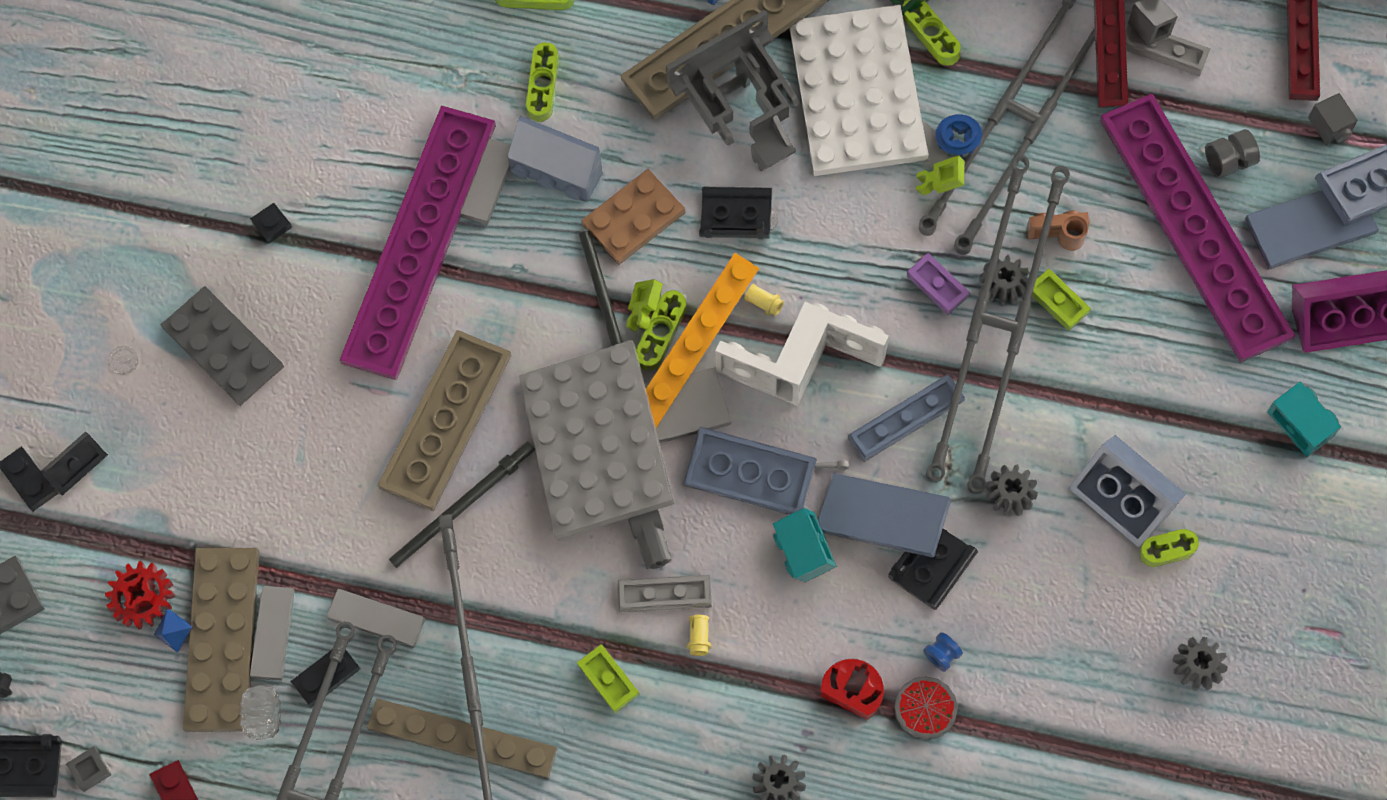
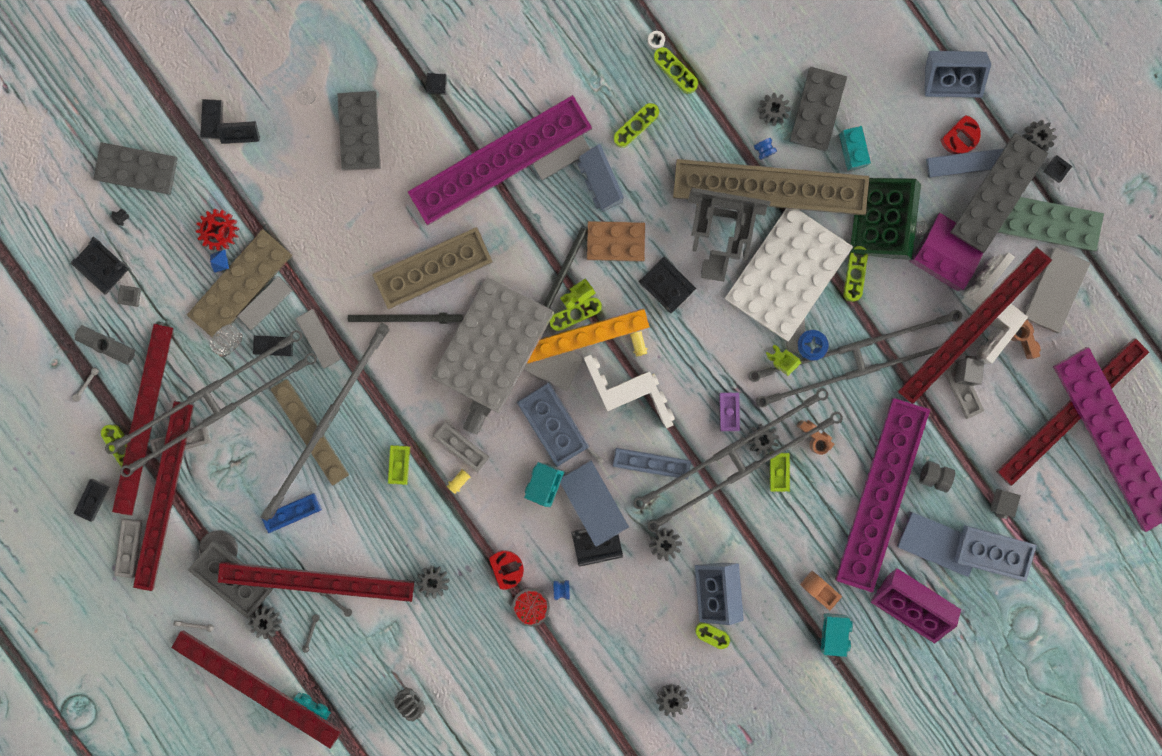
camera: 35 degrees right, 20 degrees up
none -> nougat plate [800,571,842,611]

